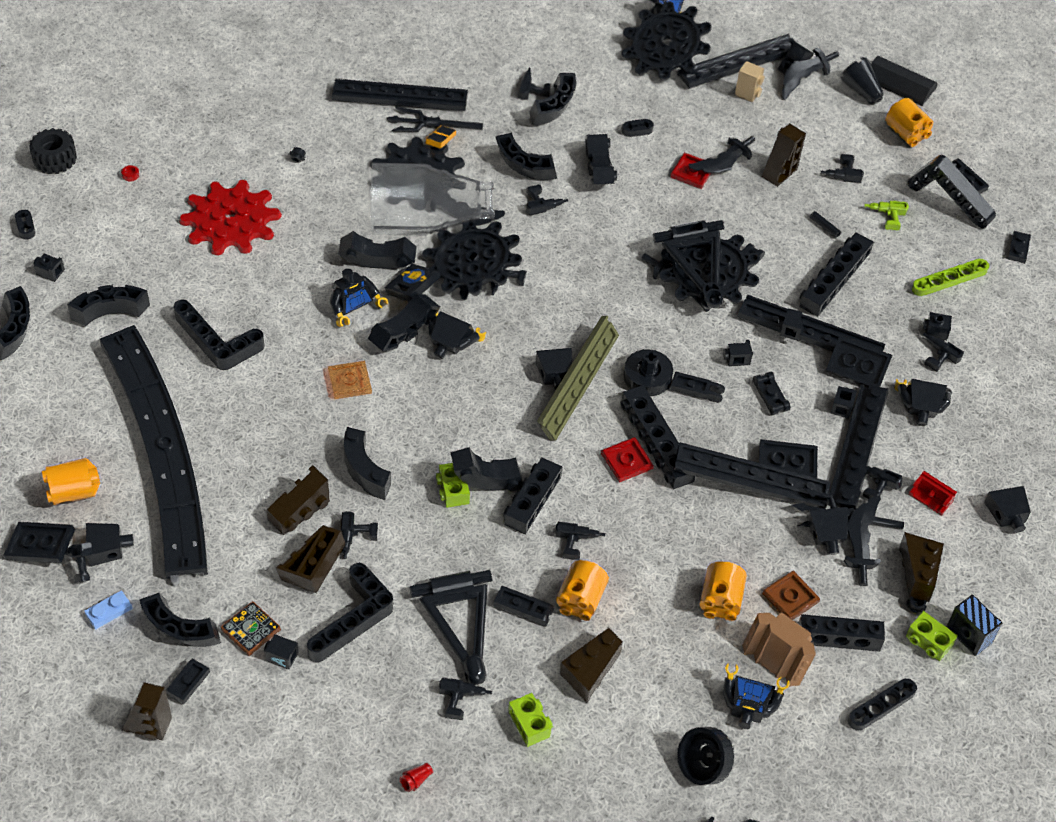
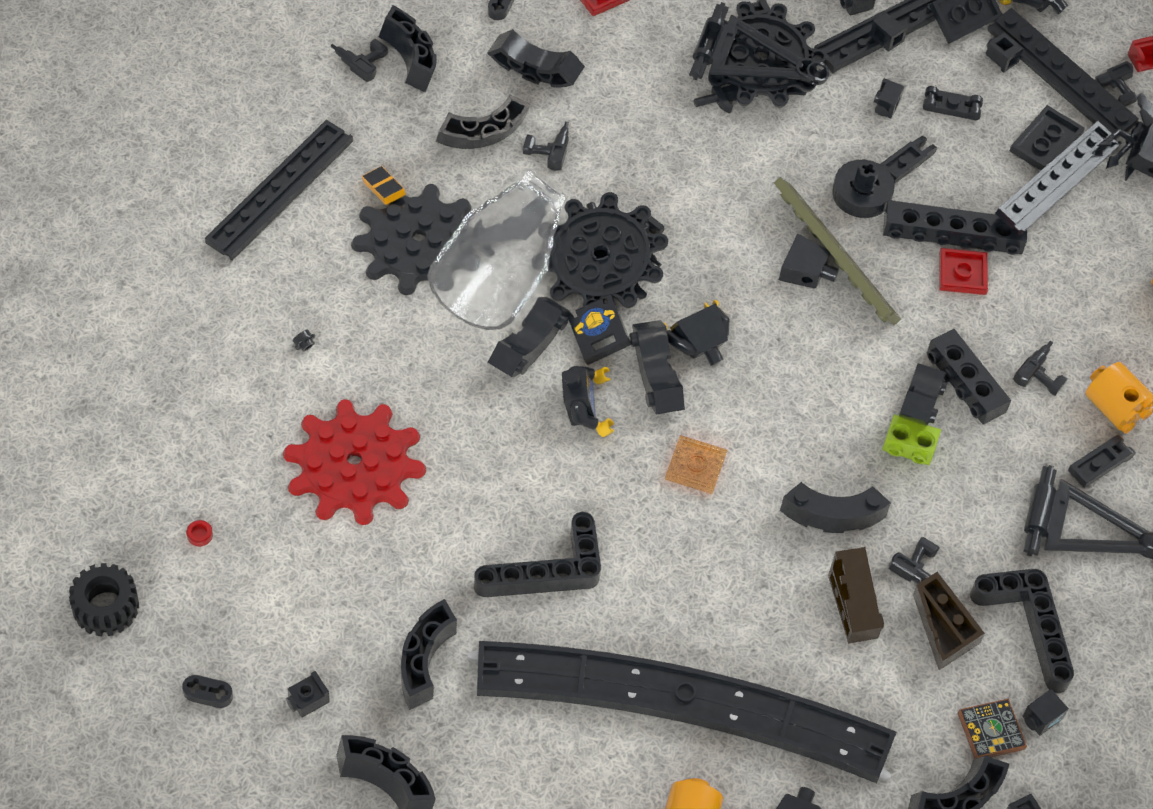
camera: 60 degrees left, 5 degrees up
black piece [386,107,483,132] -> none

